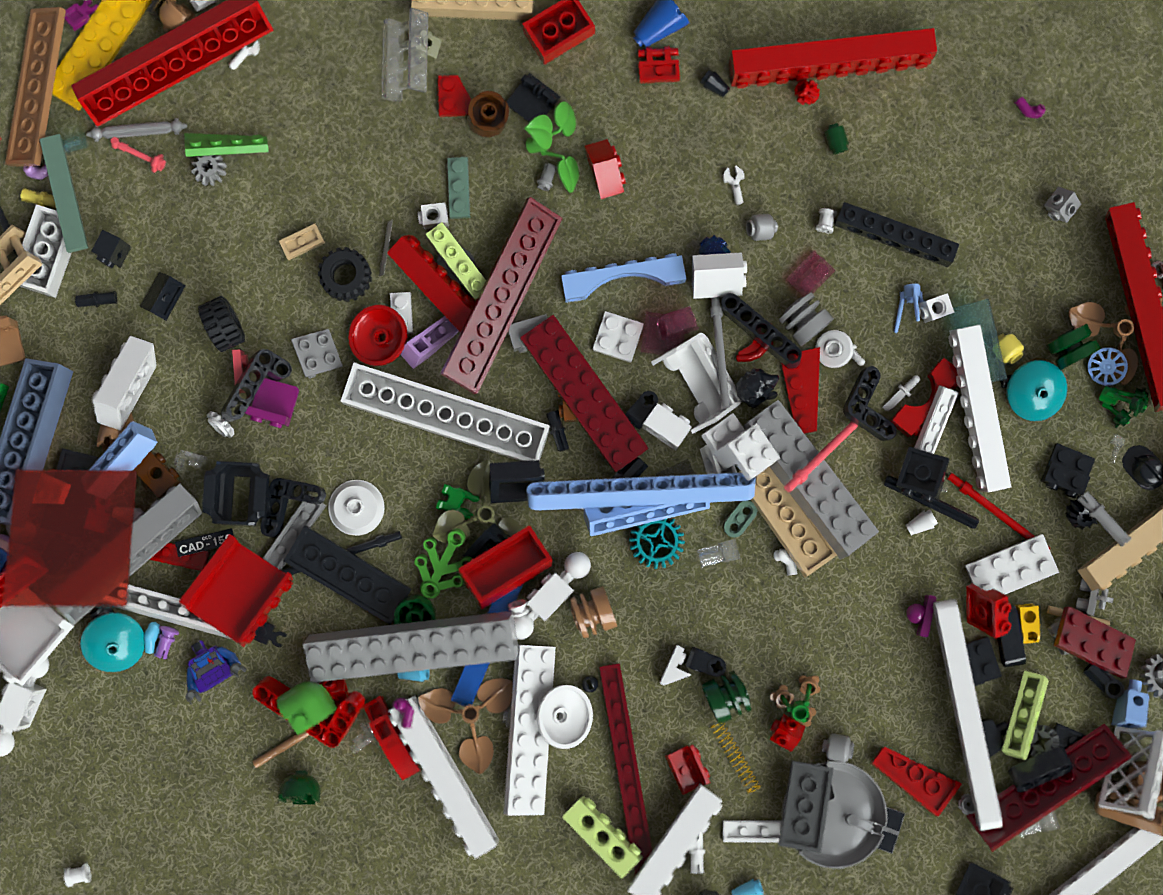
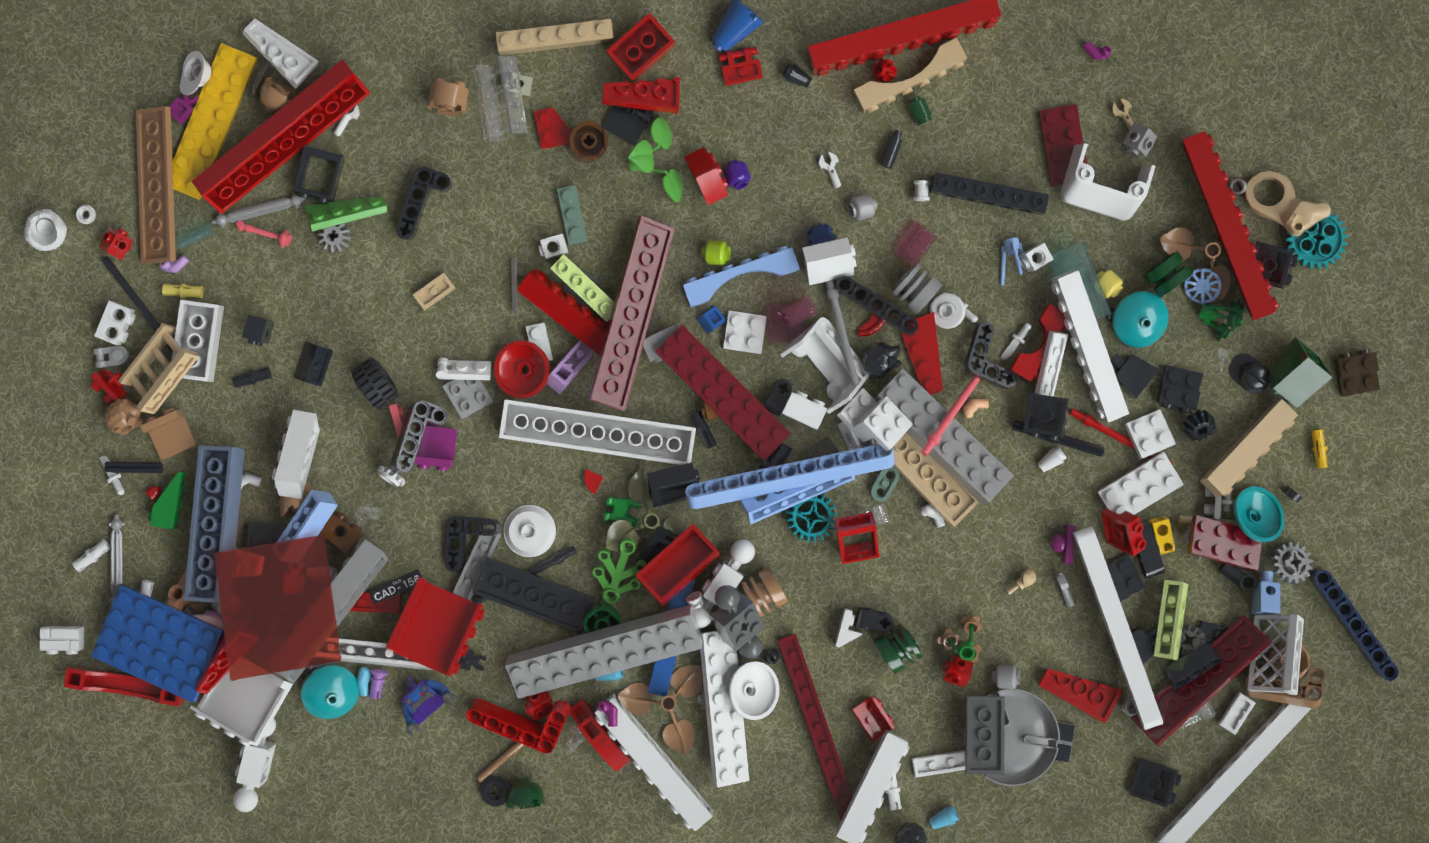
camera: 10 degrees left, 5 degrees up
sand green tile [40,134,89,253] -> none
black piece [202,461,270,527] -> none
bright green brick [277,681,338,735] -> none
black tyre [318,247,372,302] -> none
light grey pin [537,163,557,191] -> none
yellowish green brick [563,796,643,878] -> none
yellow piece [710,723,761,793] -> none
light grey pin [1077,491,1132,547] -> none
none -> white arm [241,472,262,489]
none -> black window [293,146,345,204]
none -> black beam [396,167,453,241]
none -> medium nougat brick [427,78,469,116]
none -> white plate [436,358,492,380]
none -> black gear [480,776,511,806]
none -> red tile [584,469,604,494]
none -> red wing [602,77,680,114]
none -> blue slope [697,306,727,334]
none -> lime head [701,240,731,266]
none -> dark grey brick [711,585,765,659]
none -> dark purple head [723,160,751,190]
none -> red window [834,512,880,564]
none -> tan arch [853,38,967,113]
none -> black cylinder [879,130,903,169]
none -> light nougat arm [963,399,989,418]
none -> tan piece [1007,569,1036,595]
none -> dark red plate [1038,104,1087,187]
none -> light grey bar [1054,572,1074,607]
none -> white windscreen [1060,143,1155,221]
none -> black torso [1110,353,1159,398]
none -> tan bar [1111,99,1134,131]
none -> white plate [1124,409,1176,459]
none -> white plate [1218,692,1256,735]
none -> teal dish [1234,486,1285,543]

